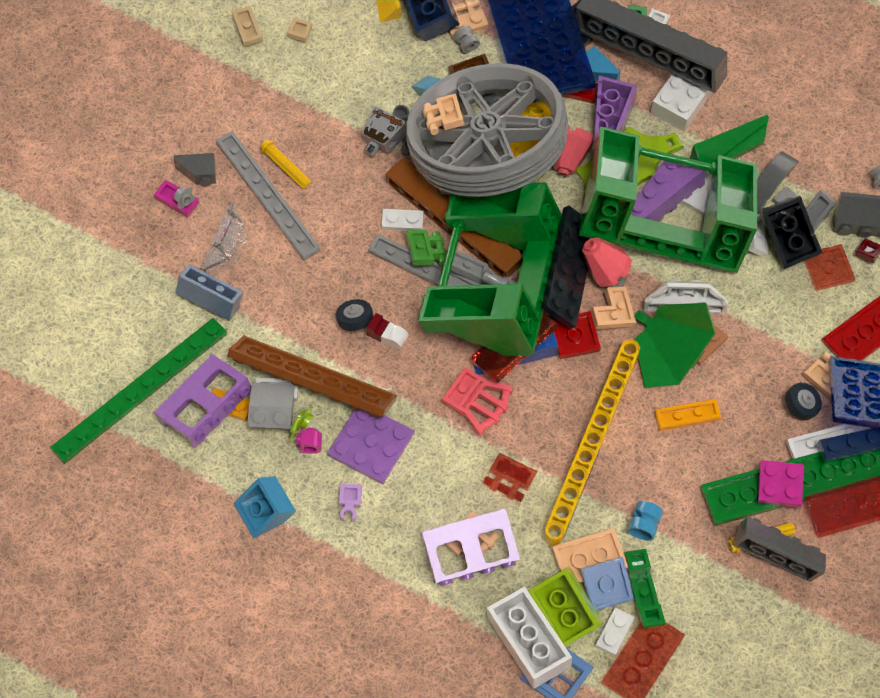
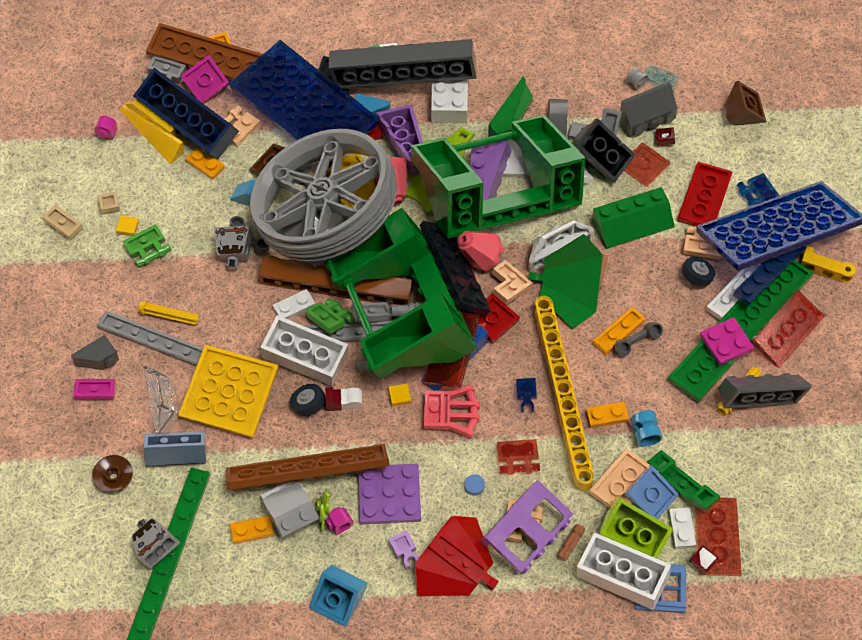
camera: 30 degrees left, 5 degrees down
medium lavender window [154,354,252,448] -> none
light grey plate [174,187,195,209] -> none
light nougat plate [423,93,464,135] -> none
light grey wheel [454,26,480,53] -> none
none -> reddish brown dish [92,455,133,493]
none -> yellow tile [116,215,139,236]
none -> bright green plate [123,224,171,267]
none -> light grey torso [131,518,180,569]
none -> yellow plate [178,345,279,439]
none -> light orange plate [185,147,225,180]
none -> white brick [260,315,348,386]
none -> yellow tile [388,383,411,407]
none -> red panel [415,516,499,597]
none -> medium blue tile [465,474,485,496]
none -> clear blue plate [516,378,537,413]
none -> nougat axle [557,524,585,561]
none -> light orange plate [586,402,629,428]
none -> green slope [592,187,675,249]
none -> dark grey bar [615,322,663,356]
none -> tile [689,545,719,575]

